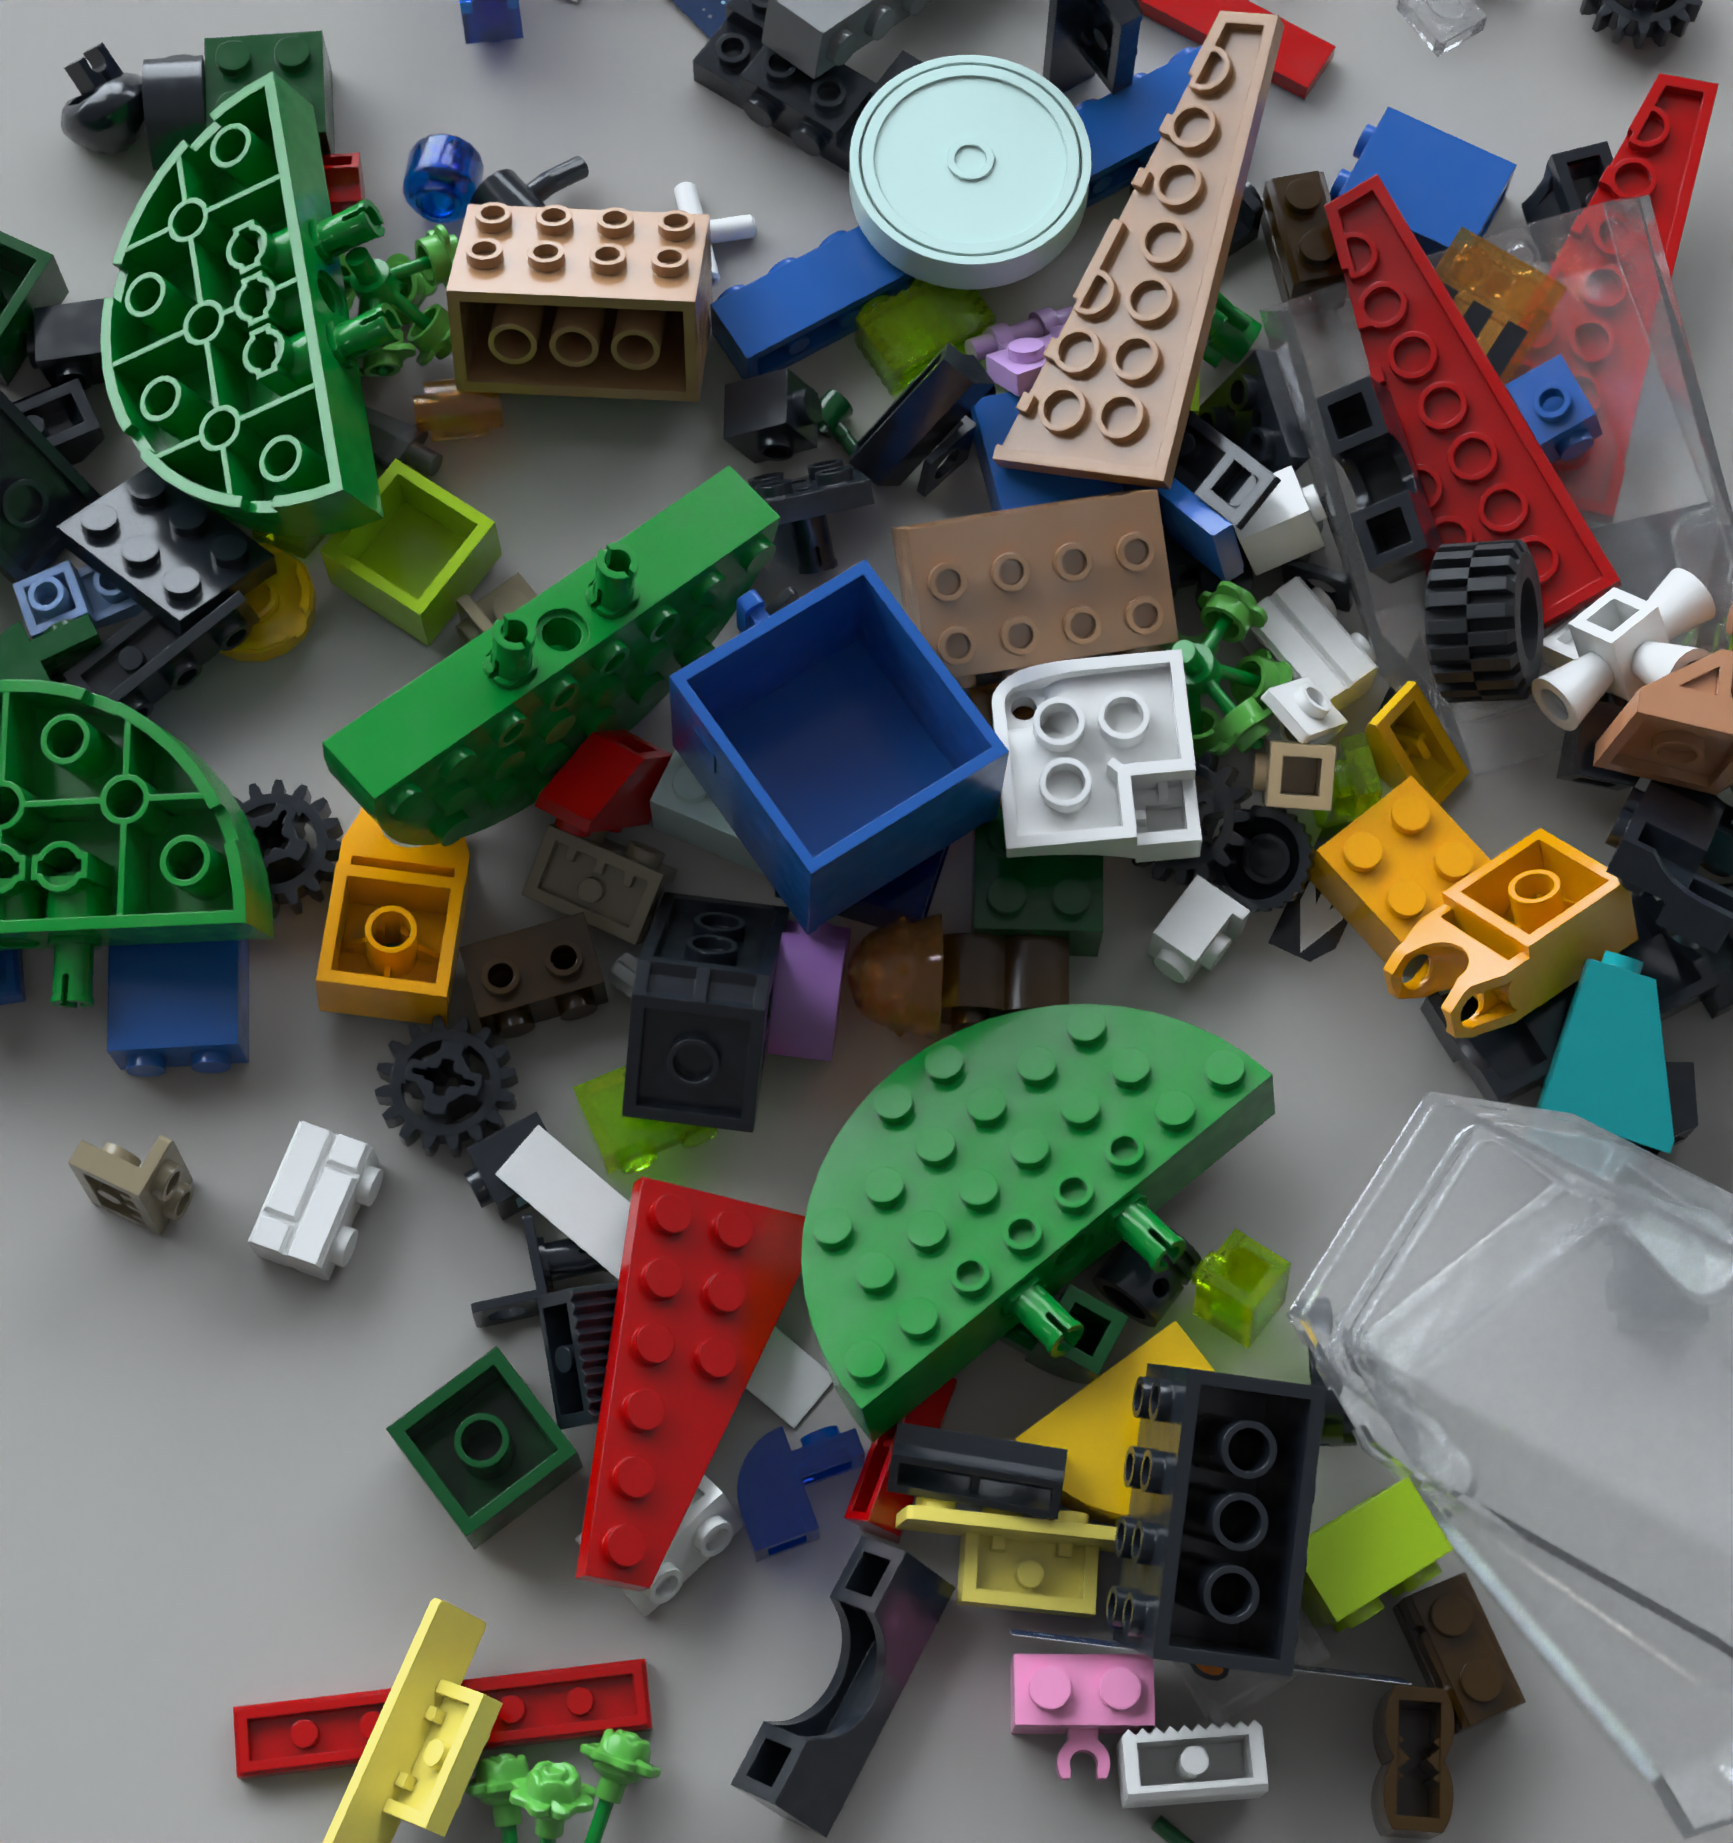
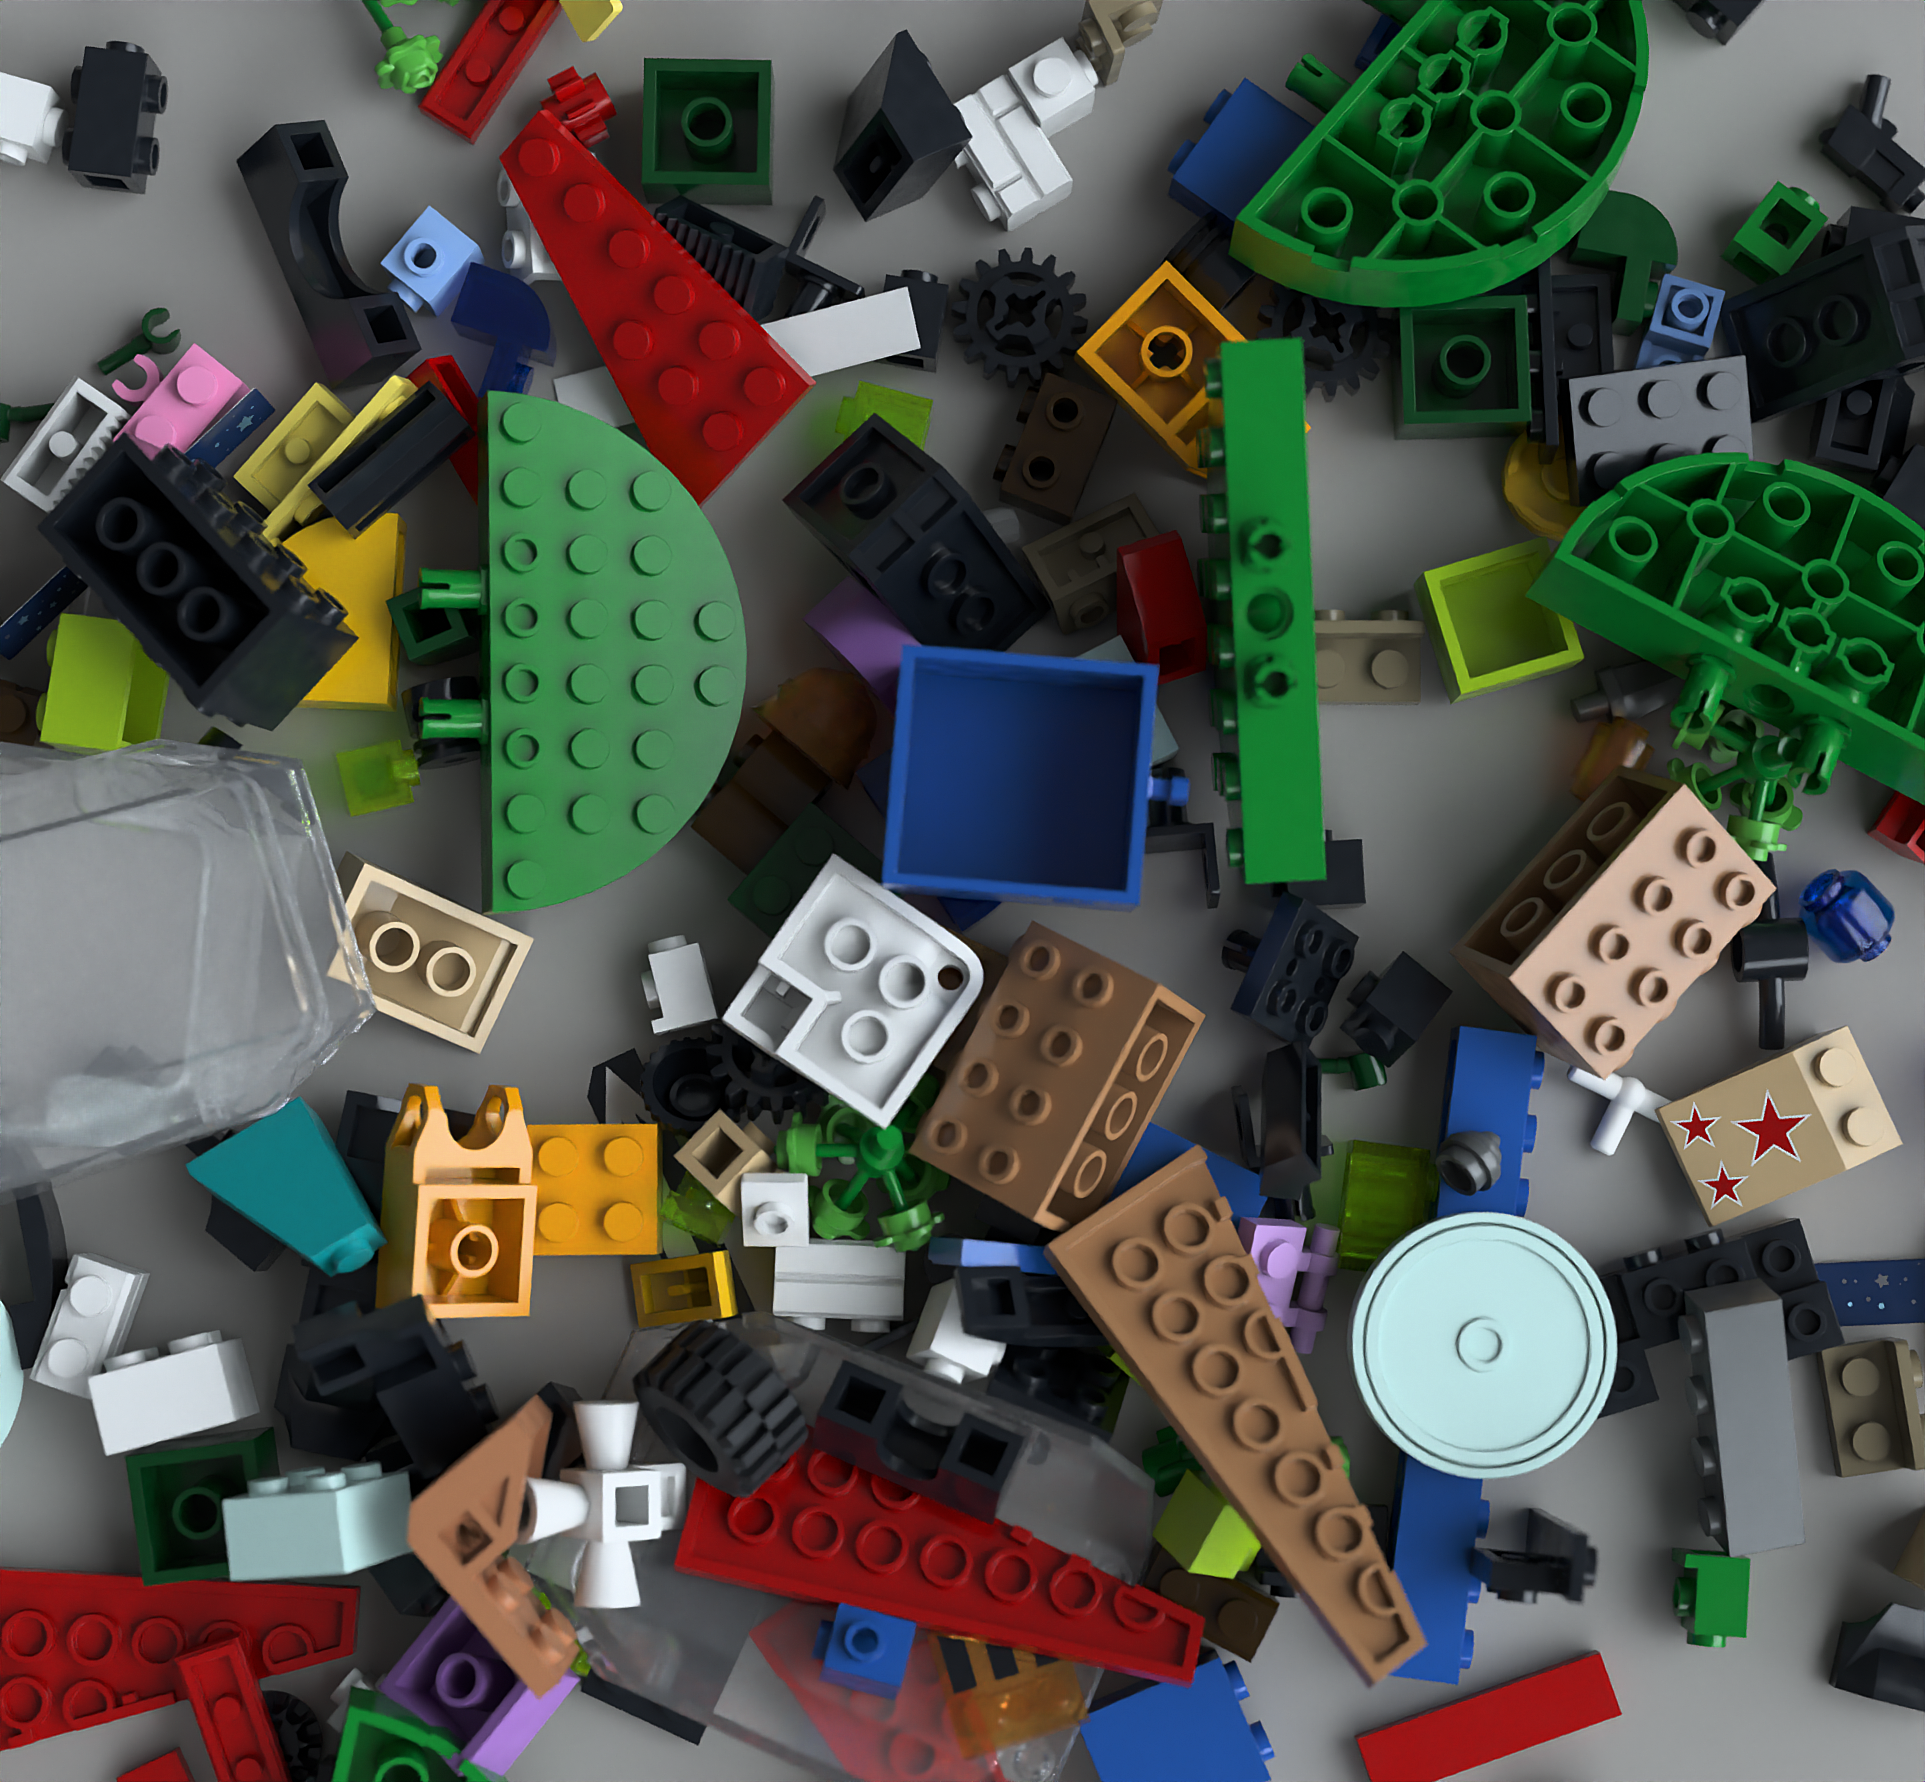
camera: 125 degrees right, 15 degrees up
none -> dark green hand [97,307,181,375]
none -> tan slope [291,851,534,1054]
none -> light blue brick [380,205,486,318]
none -> red gear [539,66,617,149]
none -> black slope [833,29,973,222]
none -> white brick [1008,37,1098,139]
none -> lime brick [1151,1469,1261,1579]
none -> black piece [1160,211,1259,314]
none -> dark green brick [1389,295,1532,440]
none -> dark grey plate [1436,1130,1502,1196]
none -> tan slope [1654,1025,1903,1227]

